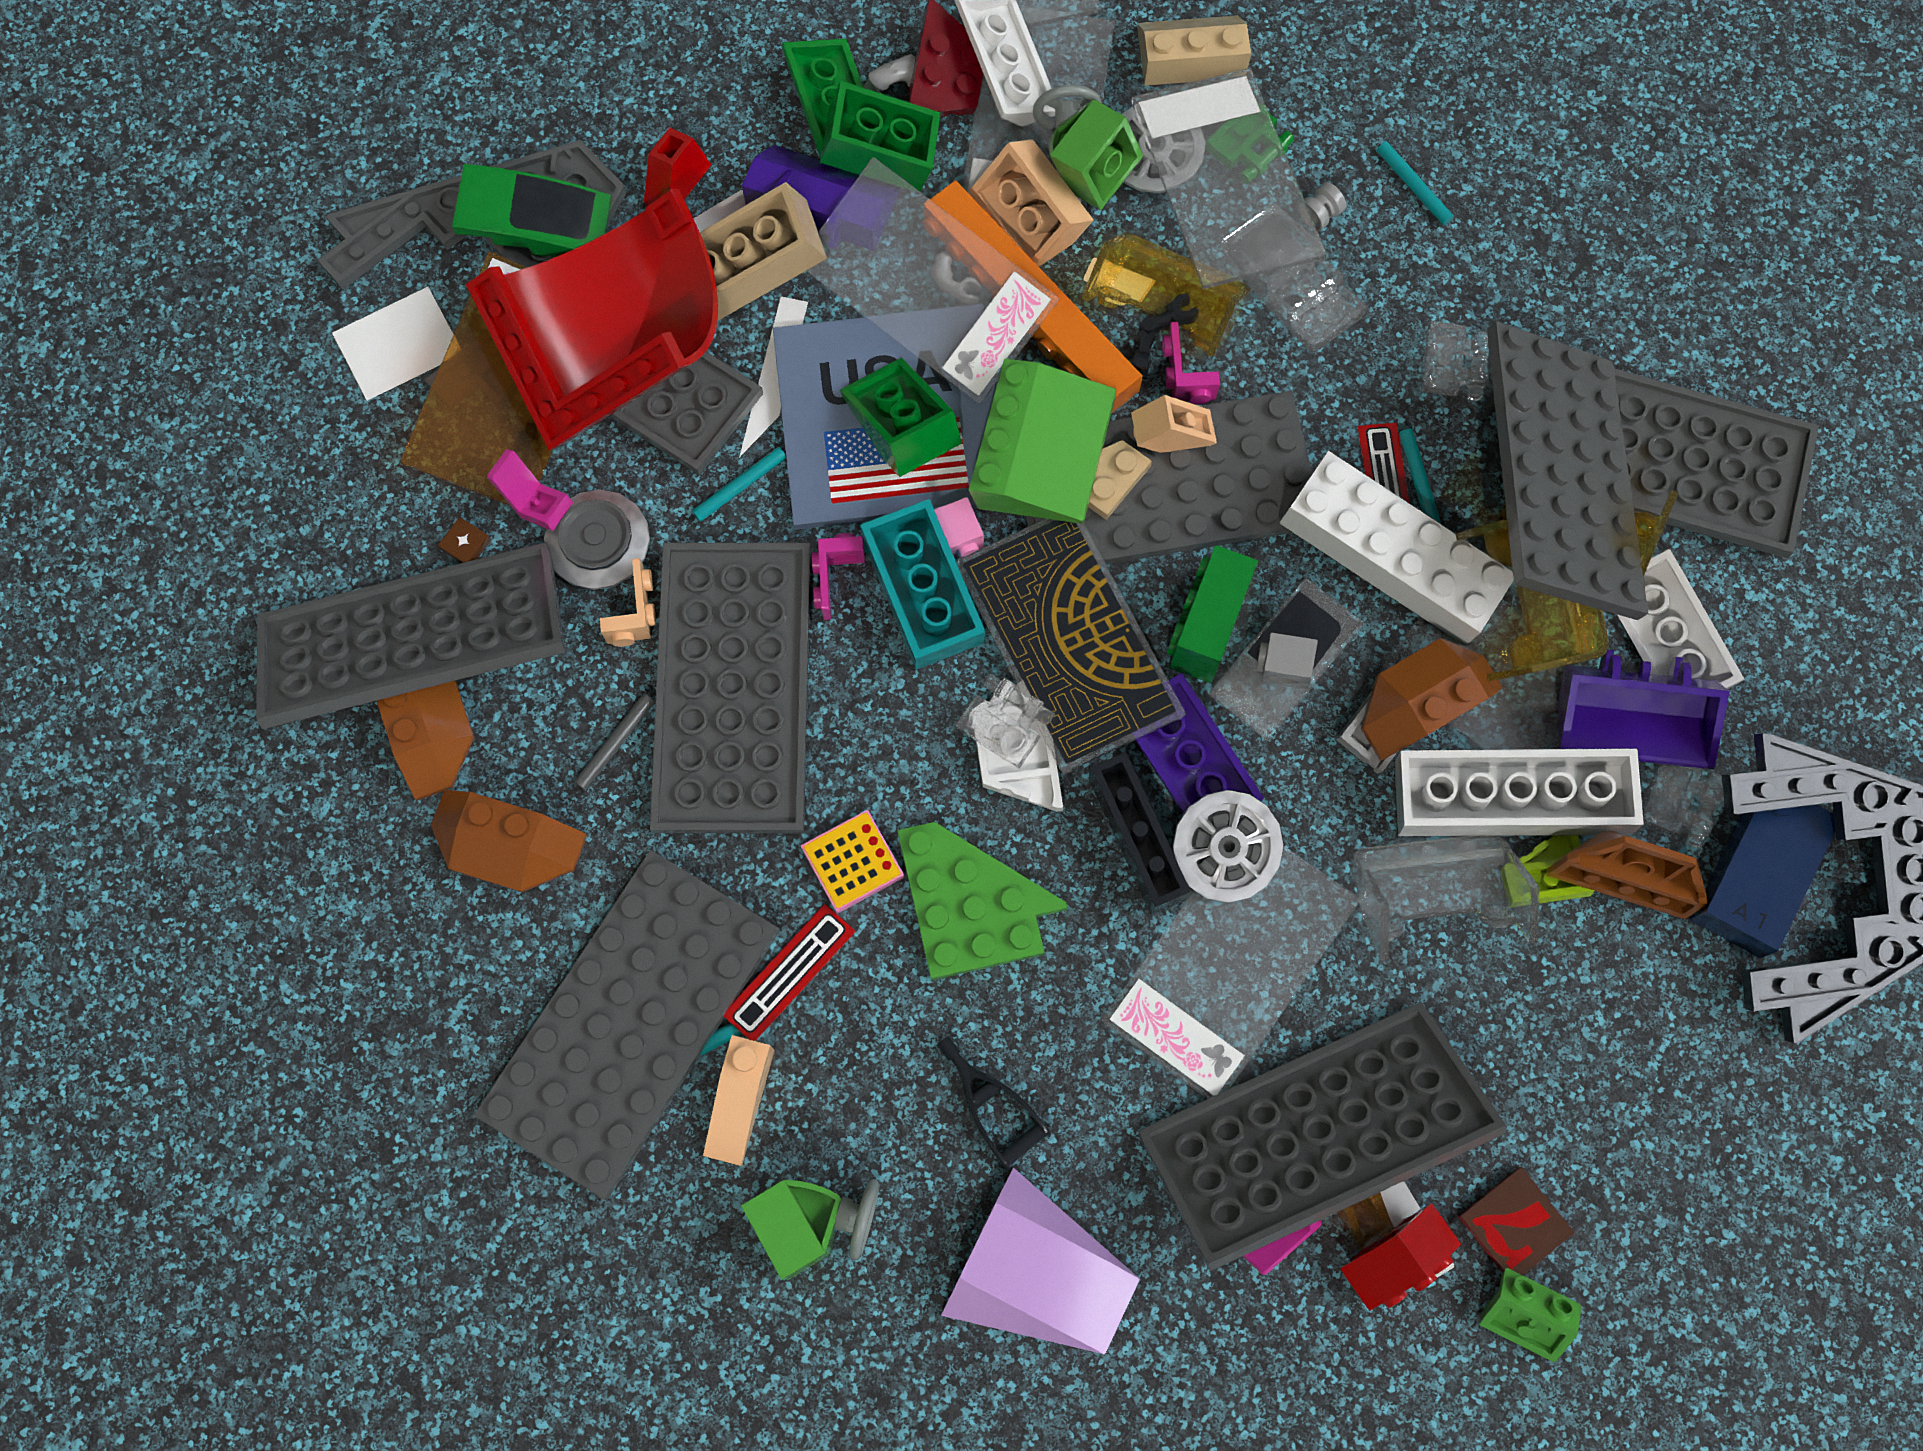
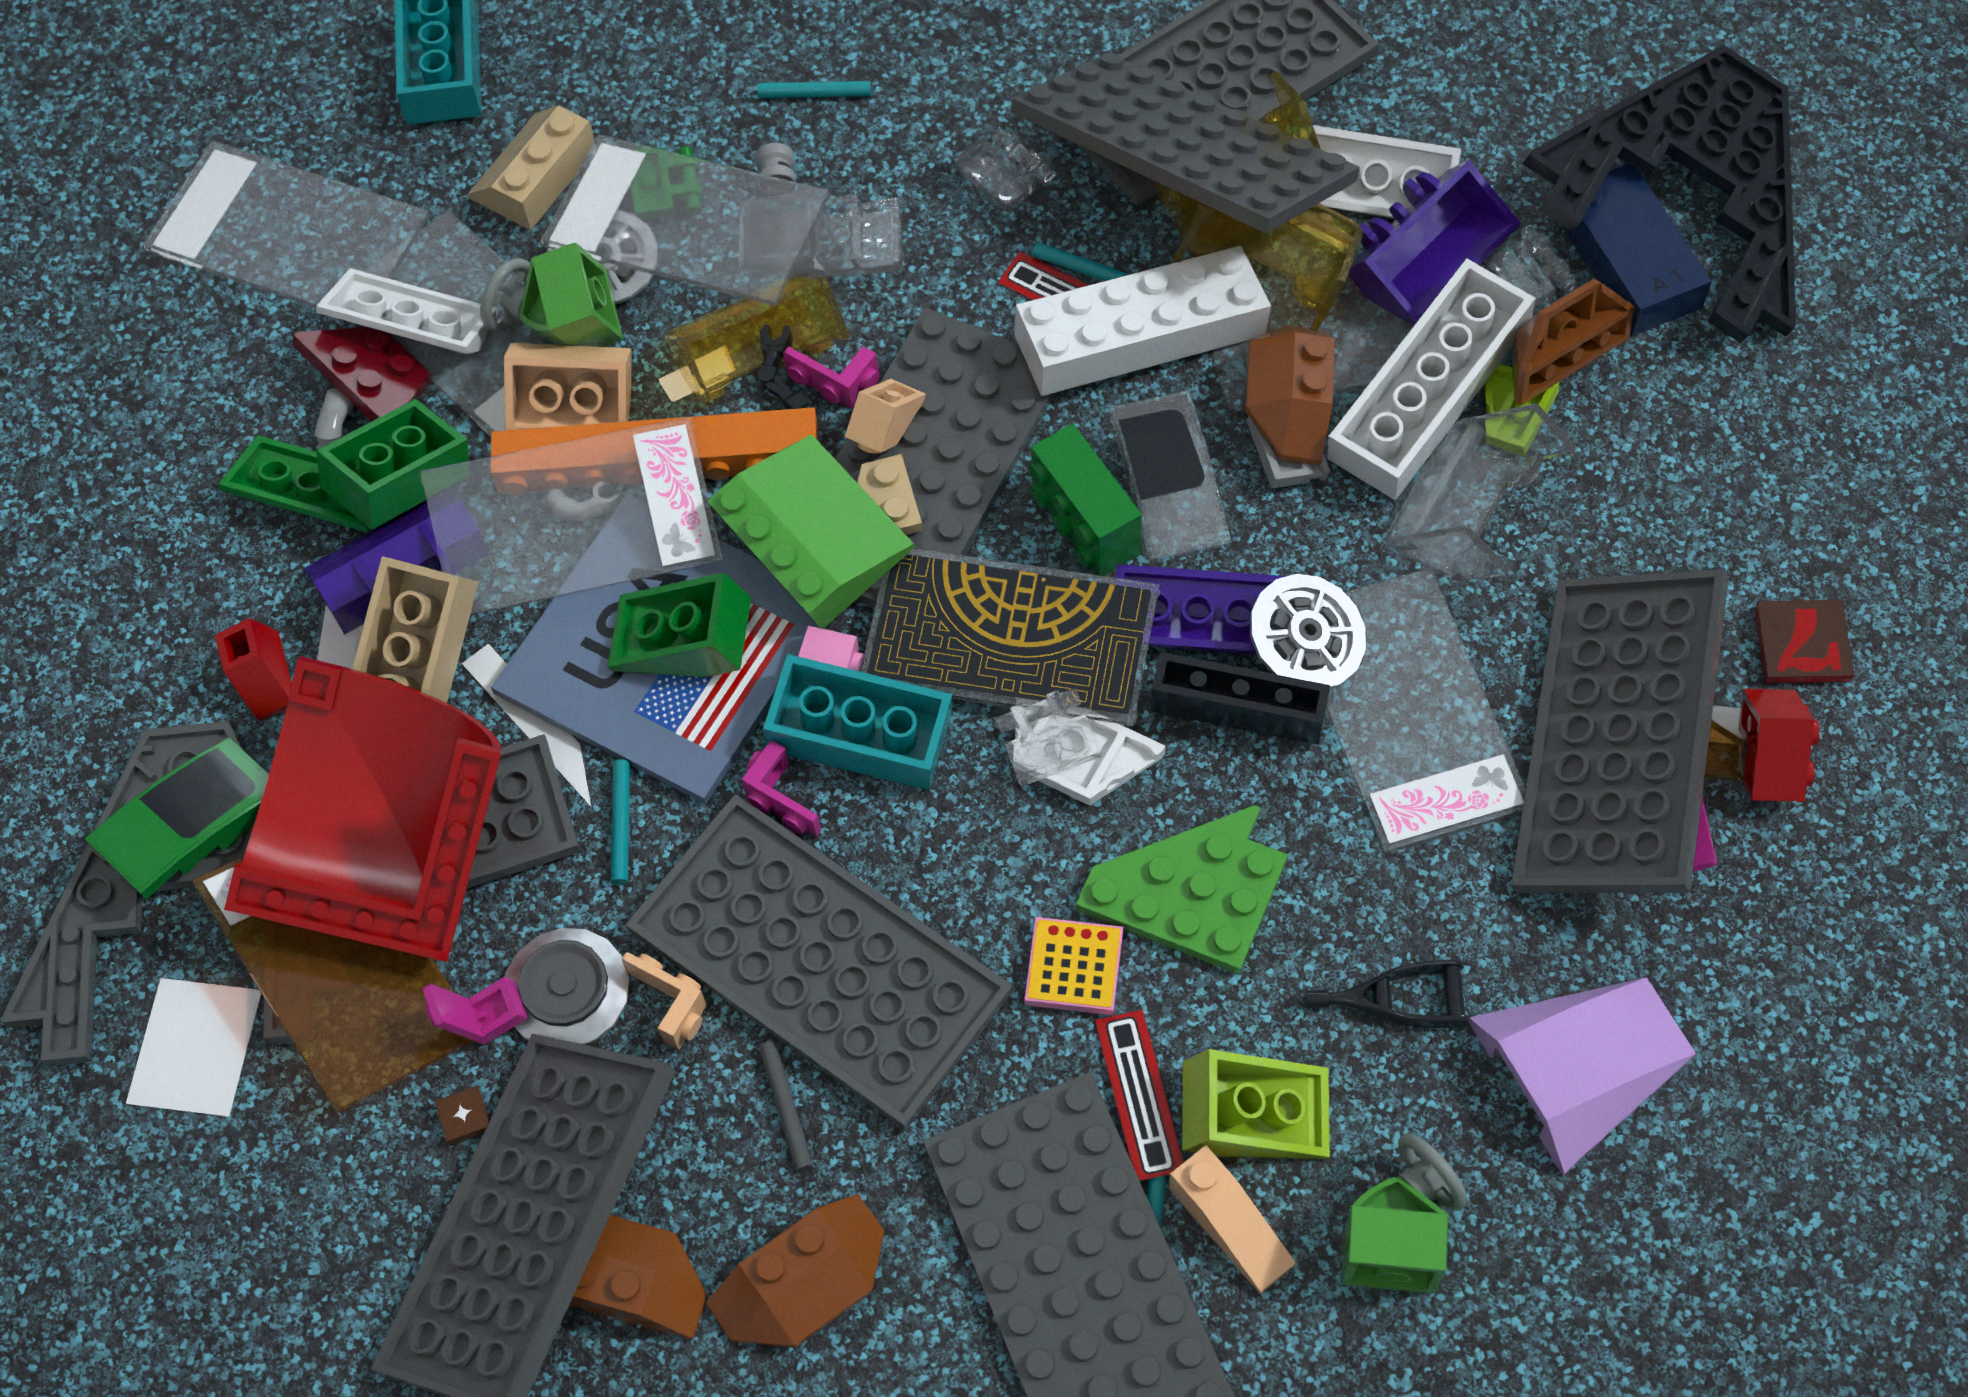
camera: 50 degrees left, 10 degrees down
light grey brick [1257,633,1318,690] -> none
bright green bracket [1479,1268,1581,1363] -> none
none -> lime slope [1182,1049,1330,1159]

